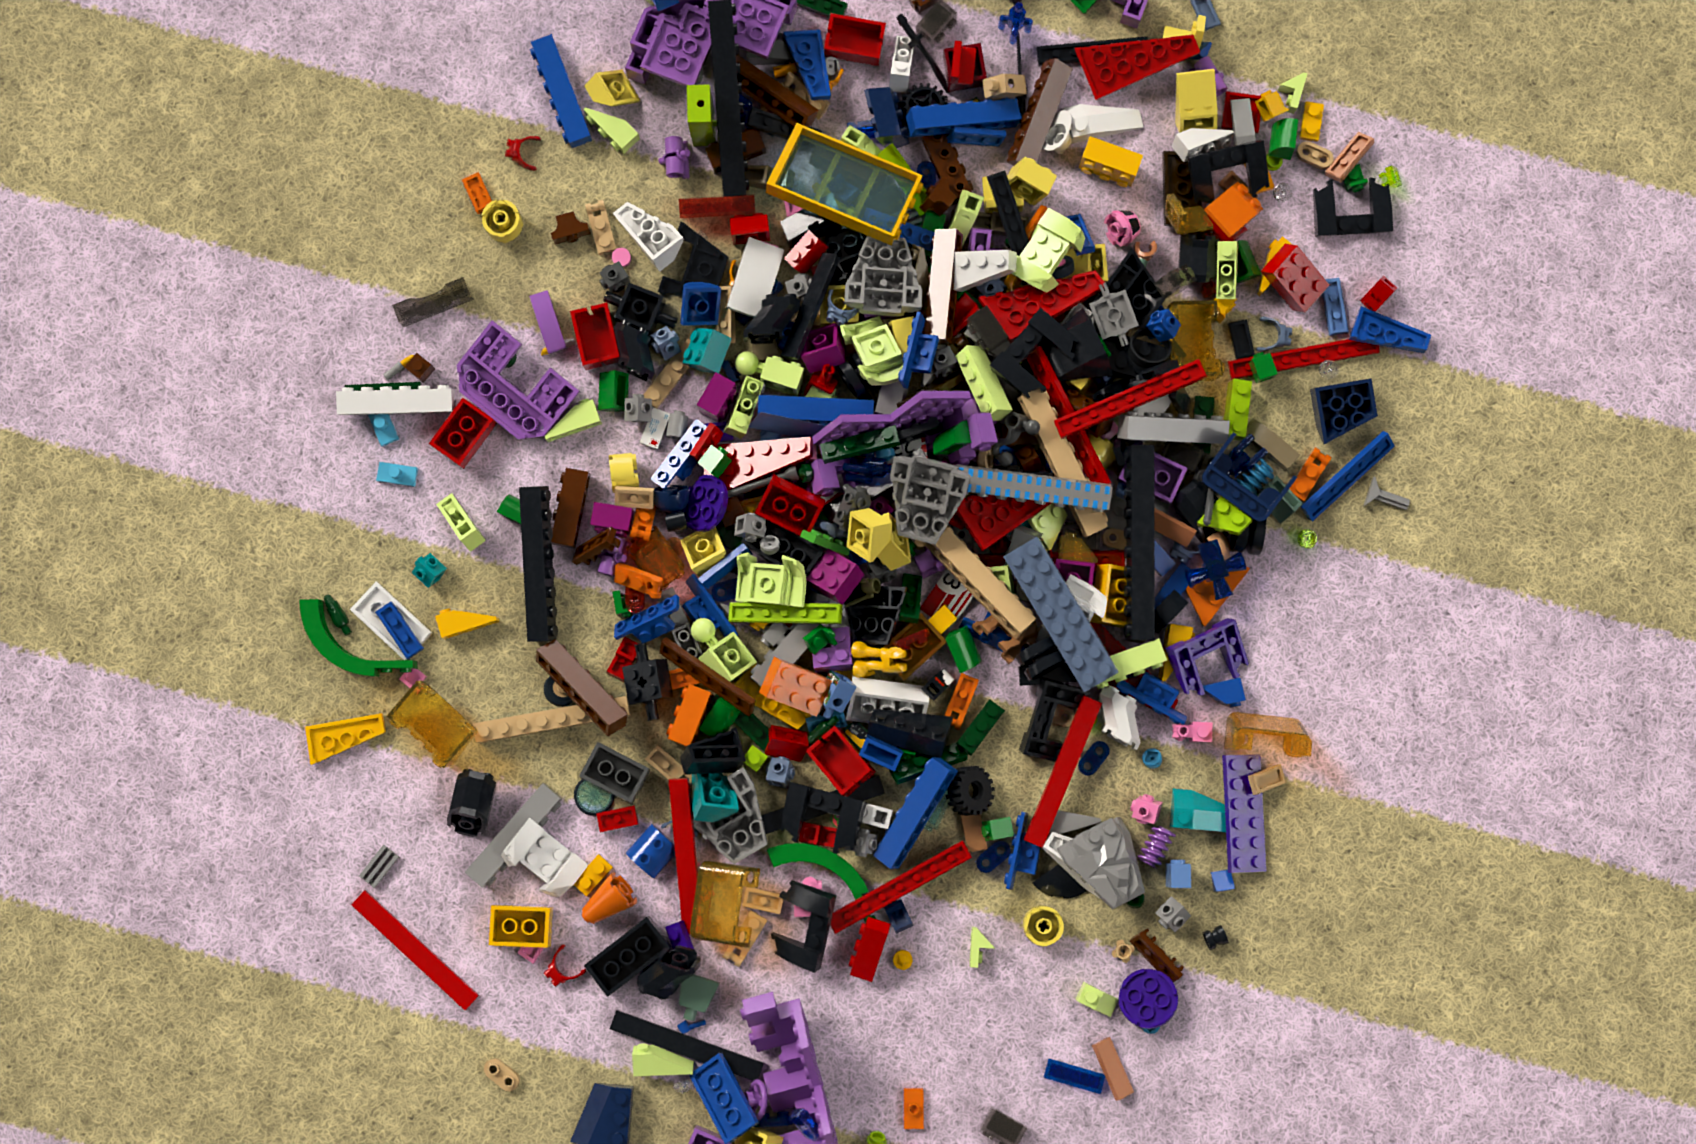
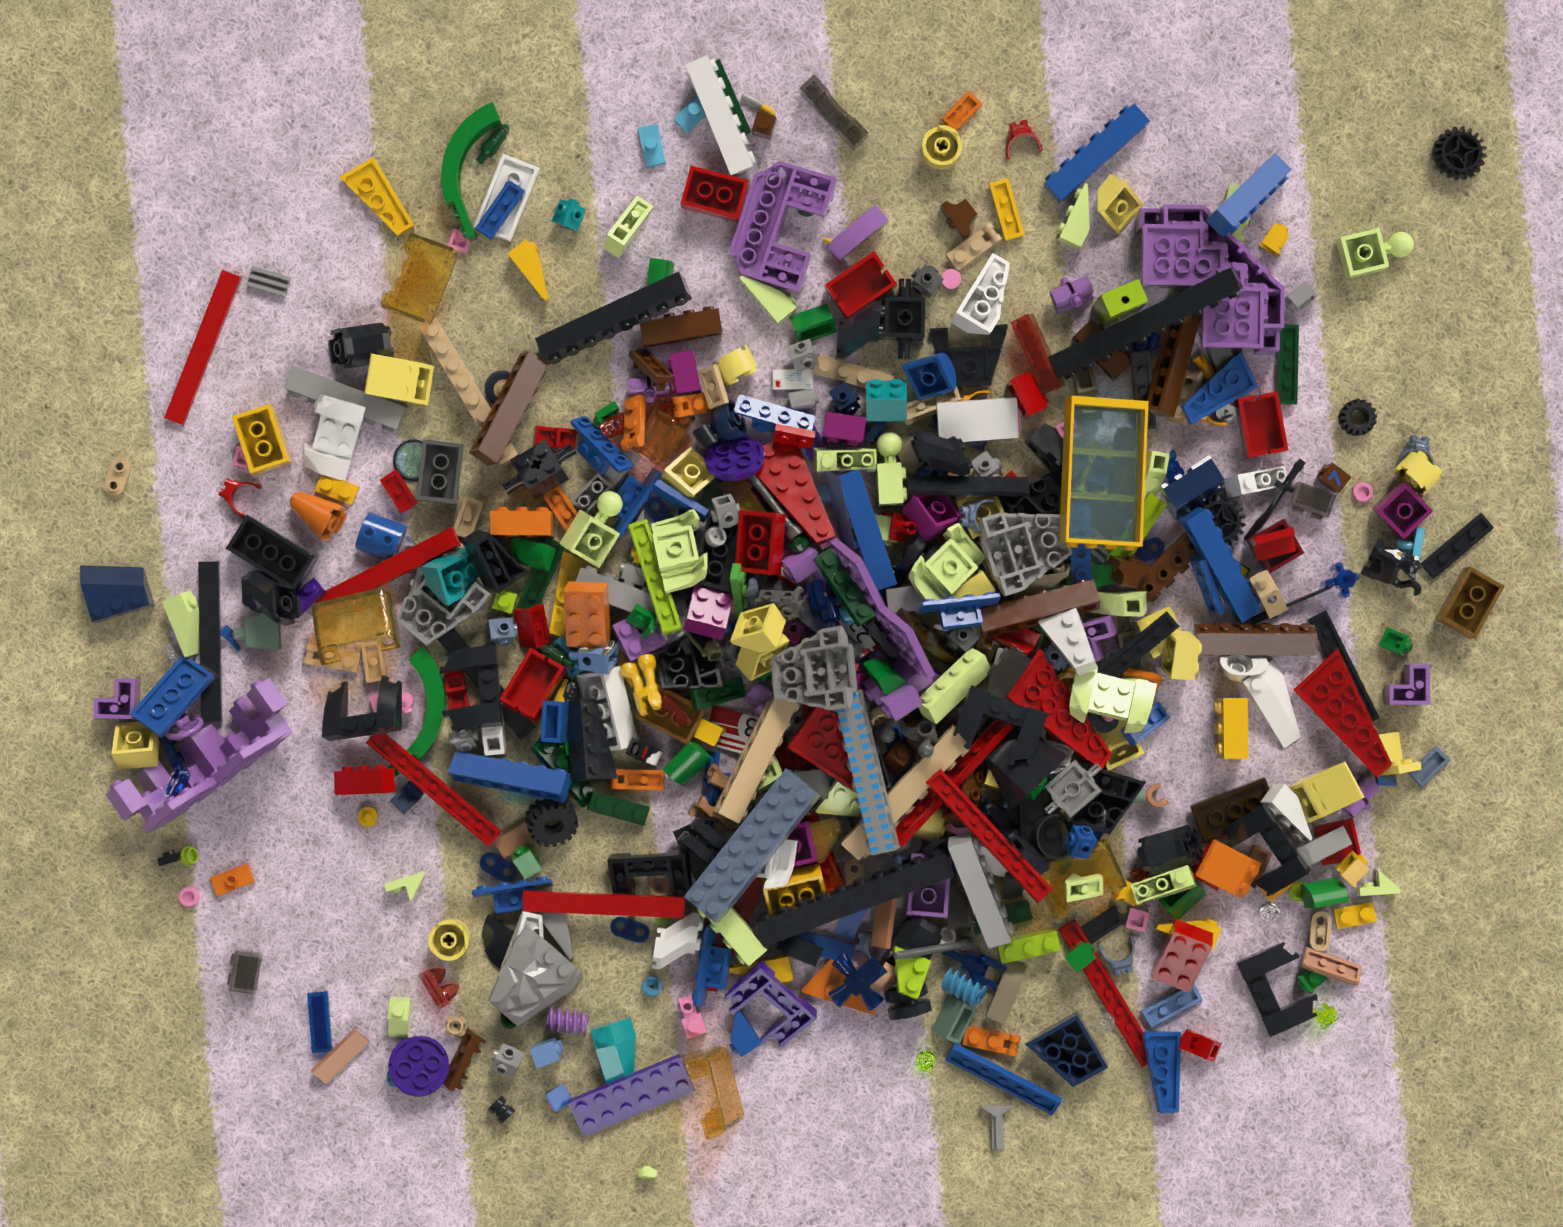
camera: 70 degrees right, 5 degrees up
sand blue brick [650,326,681,361] -> none
reddish brown tile [659,637,756,716] -> none
brick [698,445,732,478] -> none
red brick [784,230,828,273] -> none
bright pink cone [1104,210,1141,247] -> none
bright pink brick [1130,794,1163,824] -> none
clear smoke brick [1153,264,1197,299] -> none
clear yellow bracket [1165,194,1213,234] -> none
dark blue windscreen [1202,432,1297,521] -> none
tan tile [1248,764,1286,795] -> none
none -> light yellow slope [364,354,434,405]
none -> clear red tile [418,968,460,1009]
none -> yellowish green tile [637,1166,657,1179]
none -> dark blue brick [829,381,861,415]
none -> yellow plate [989,178,1025,242]
none -> yellowish green slope [1065,873,1103,902]
none -> bright pink tile [1124,907,1150,932]

